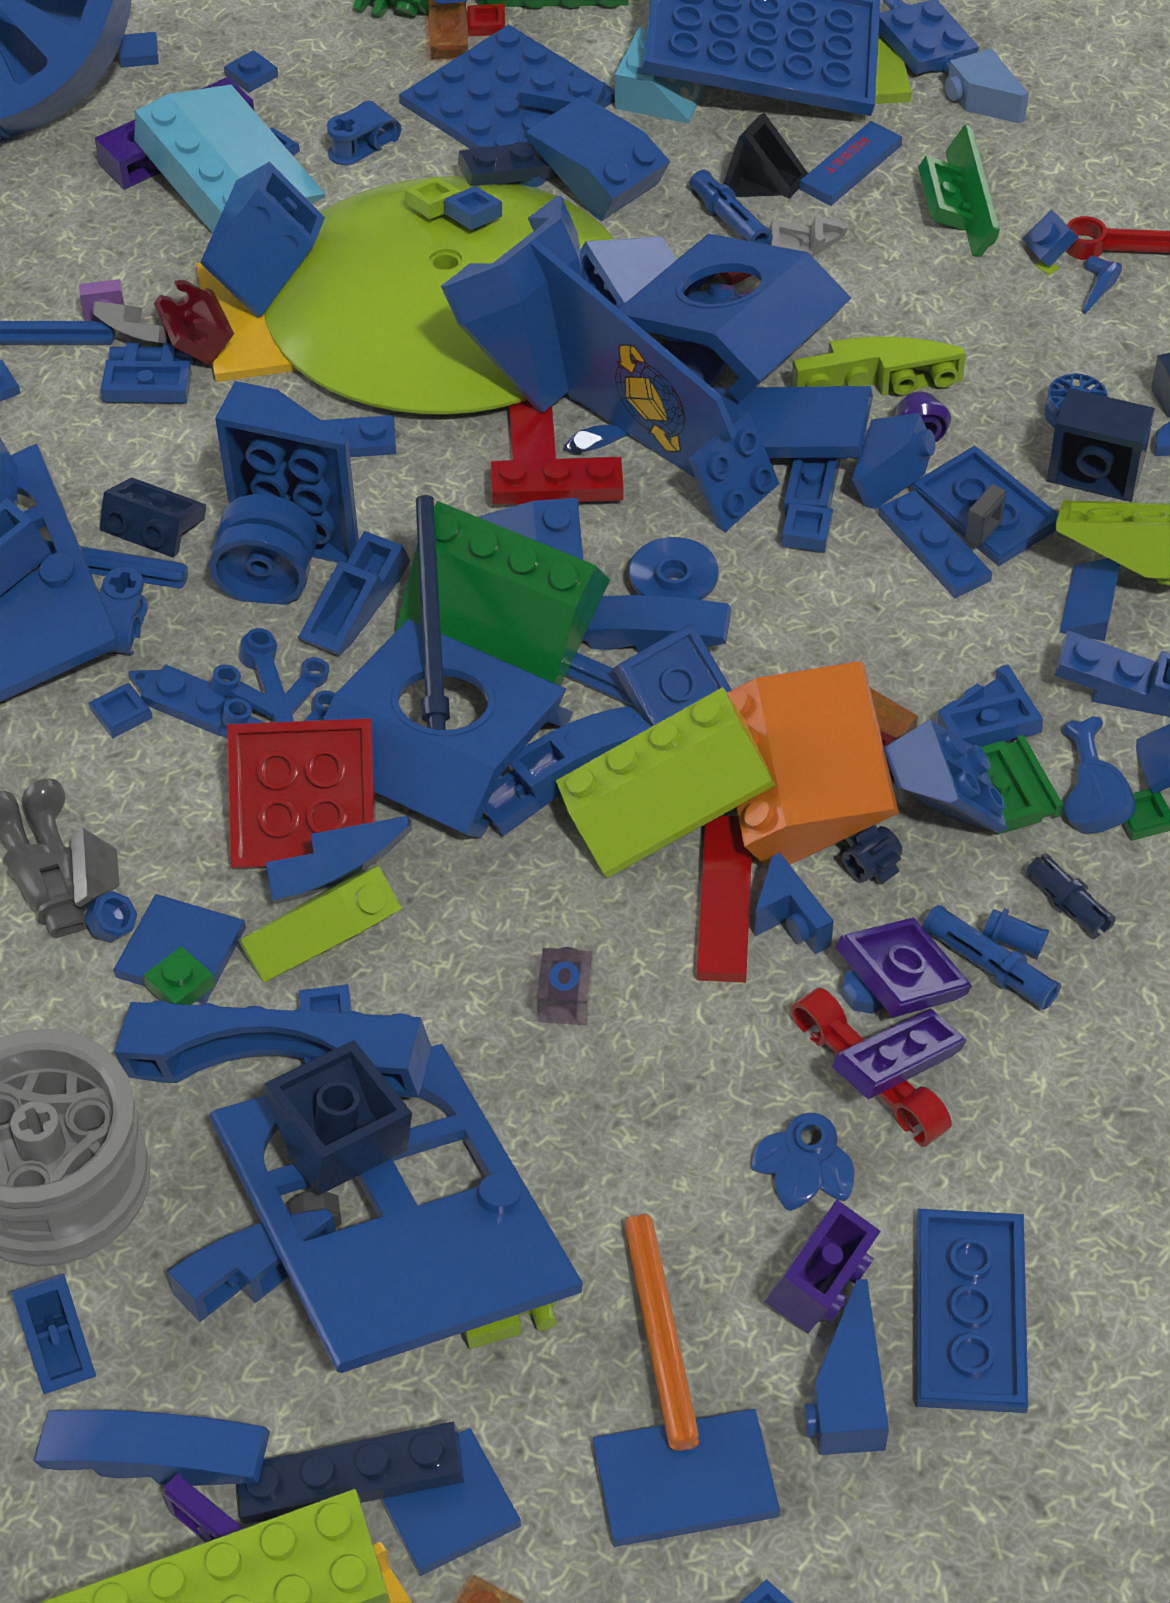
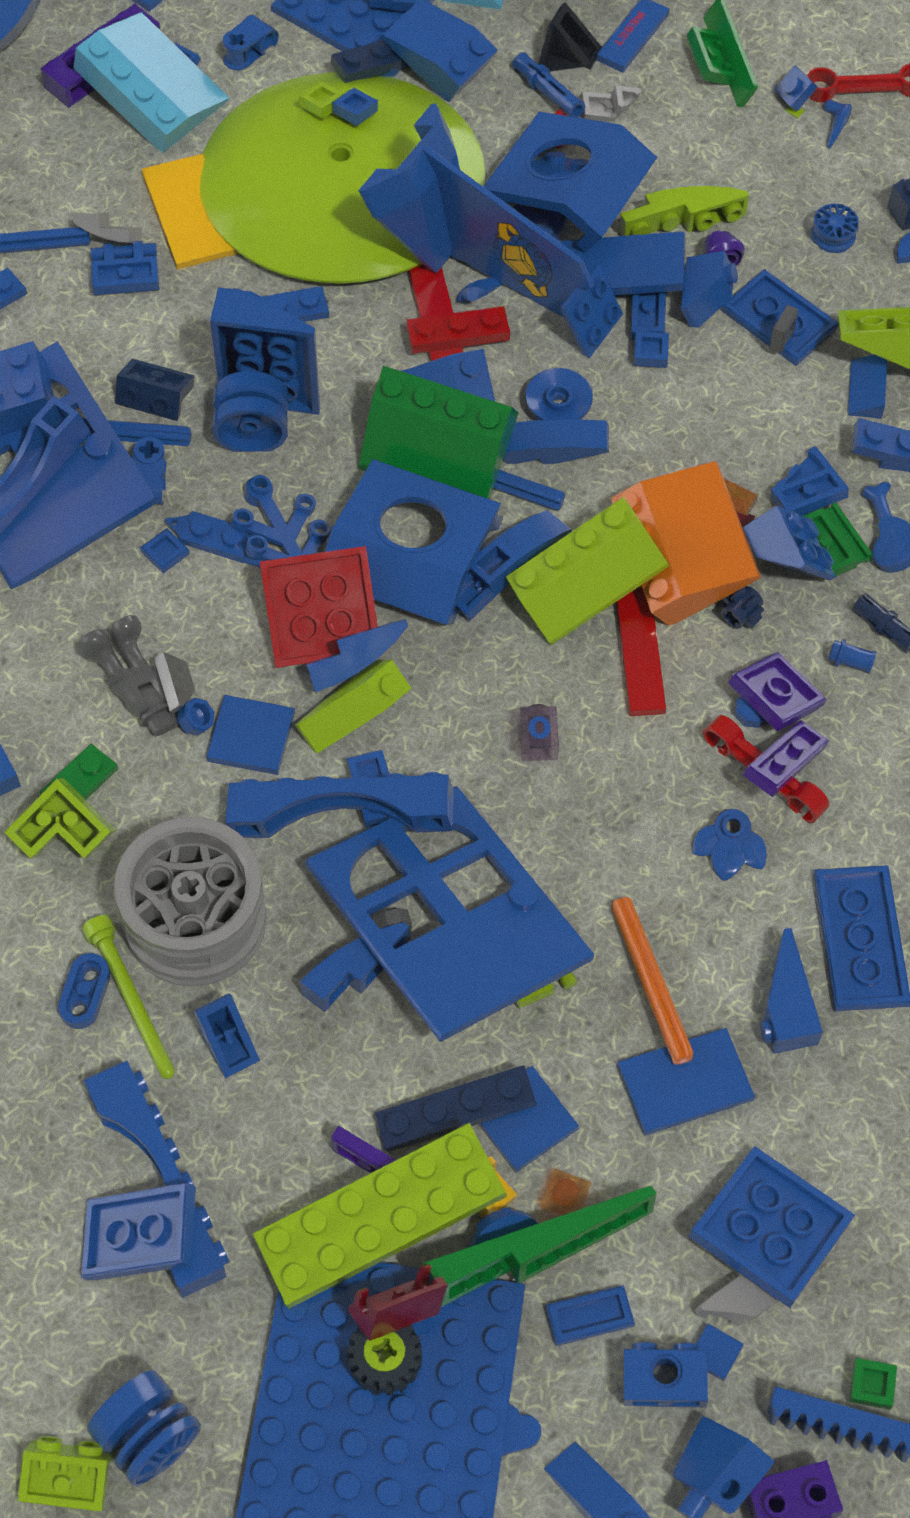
camera: 10 degrees left, 10 degrees up
blue slope [34,1410,270,1486] -> none
medium lavender plate [79,279,125,321] -> none
green plate [143,946,216,1005] -> none
dark red hinge [154,280,234,365] -> none
blue slope [200,161,325,318] -> none
dark blue slope [264,1040,412,1195] -> none
blue slope [298,531,410,656] -> none
dark blue bar [416,495,450,730] -> none
slope [581,236,677,309] -> none
blue tile [613,623,732,727] -> none
blue slope [755,853,834,954] -> none
dark purple brick [764,1199,881,1334] -> none
blue plate [878,490,992,598] -> none
blue pin [923,905,1061,1010] -> none
dark blue brick [1047,388,1155,502] -> none

